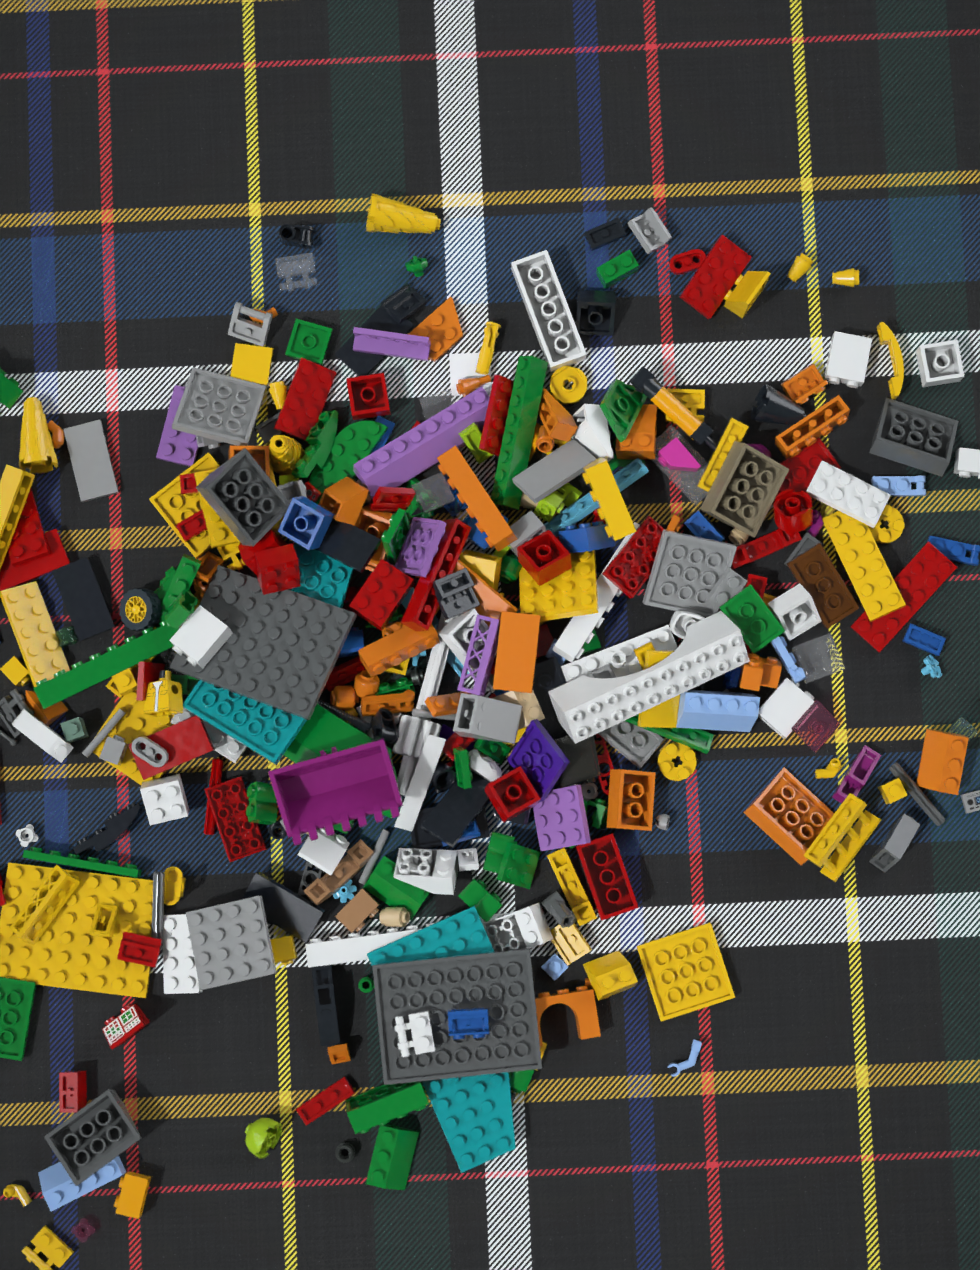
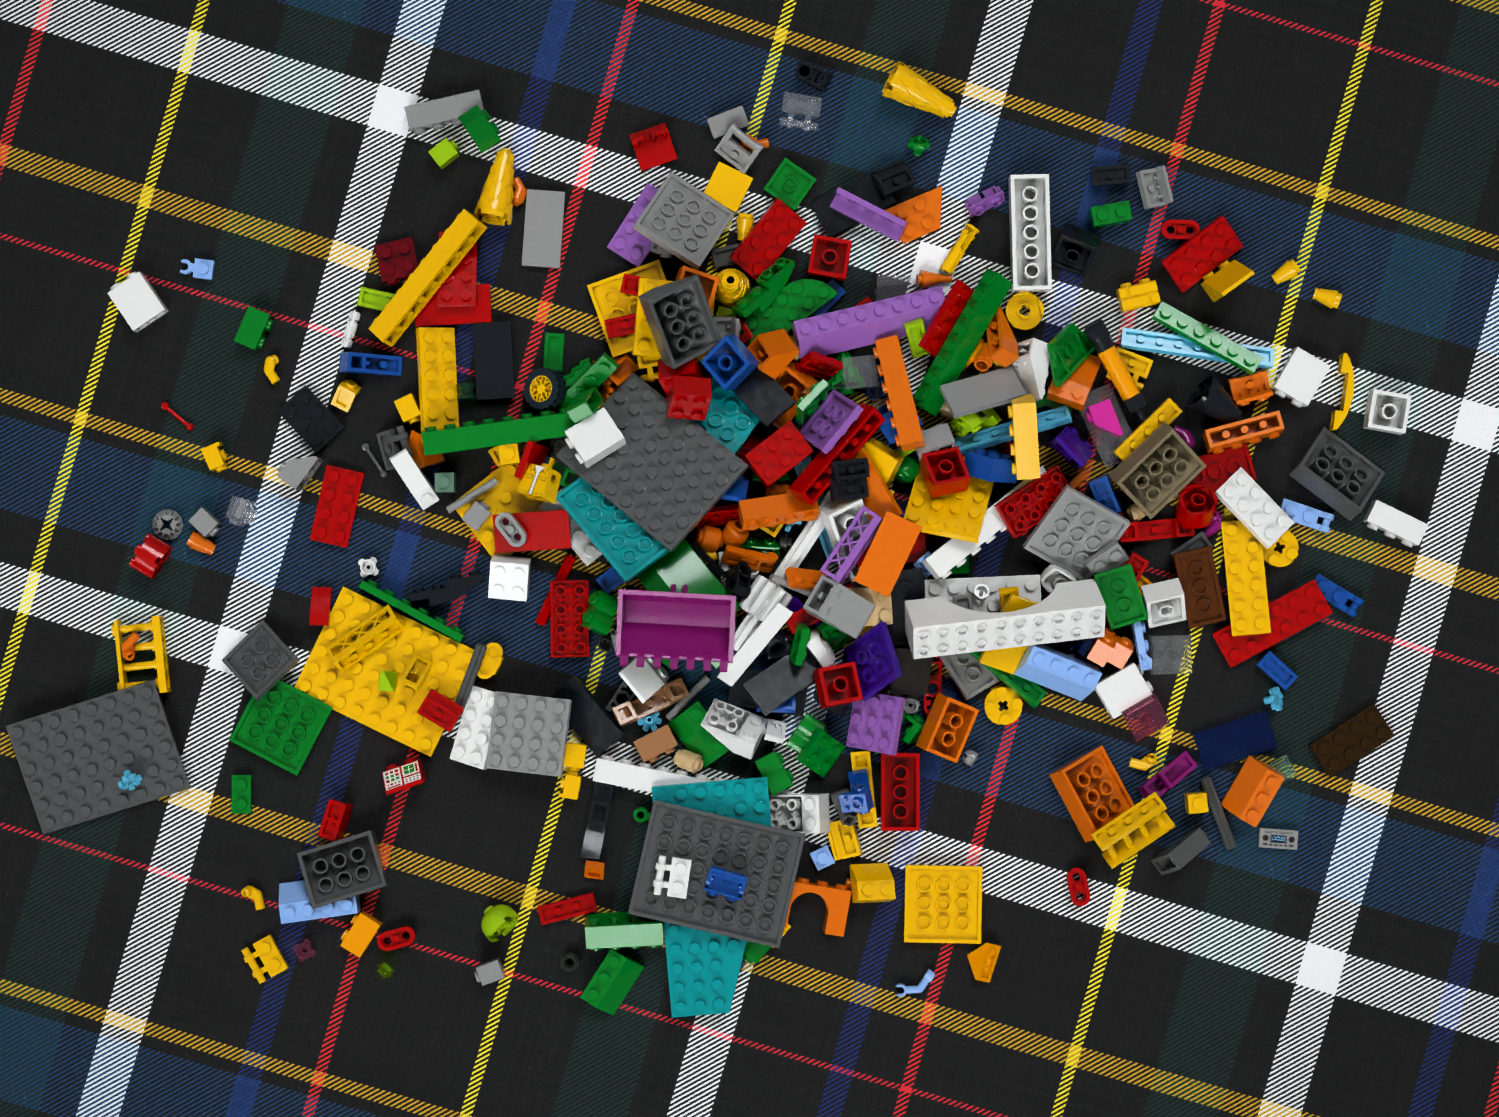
camera: 15 degrees right, 5 degrees up
none -> clear neon green plate [376,961,394,978]
none -> red plate [377,926,416,951]
none -> lime slope [378,671,397,692]
none -> light grey brick [474,958,506,986]
none -> green tile [543,332,565,372]
none -> yellow brick [558,770,582,800]
none -> blue plate [595,567,624,594]
none -> red hinge [629,123,678,171]
none -> light grey slope [707,106,749,139]
none -> blue tile [838,768,874,814]
none -> medium lavender hinge [964,186,1005,217]
none -> light orange slope [967,943,1001,983]
none -> dark purple slope [1049,426,1094,470]
none -> red plate [1066,867,1090,906]
none -> yellow brick [1116,278,1161,313]
none -> medium azure plate [1120,327,1275,369]
none -> plate [1152,301,1263,375]
none -> clear blue tile [1192,711,1278,771]

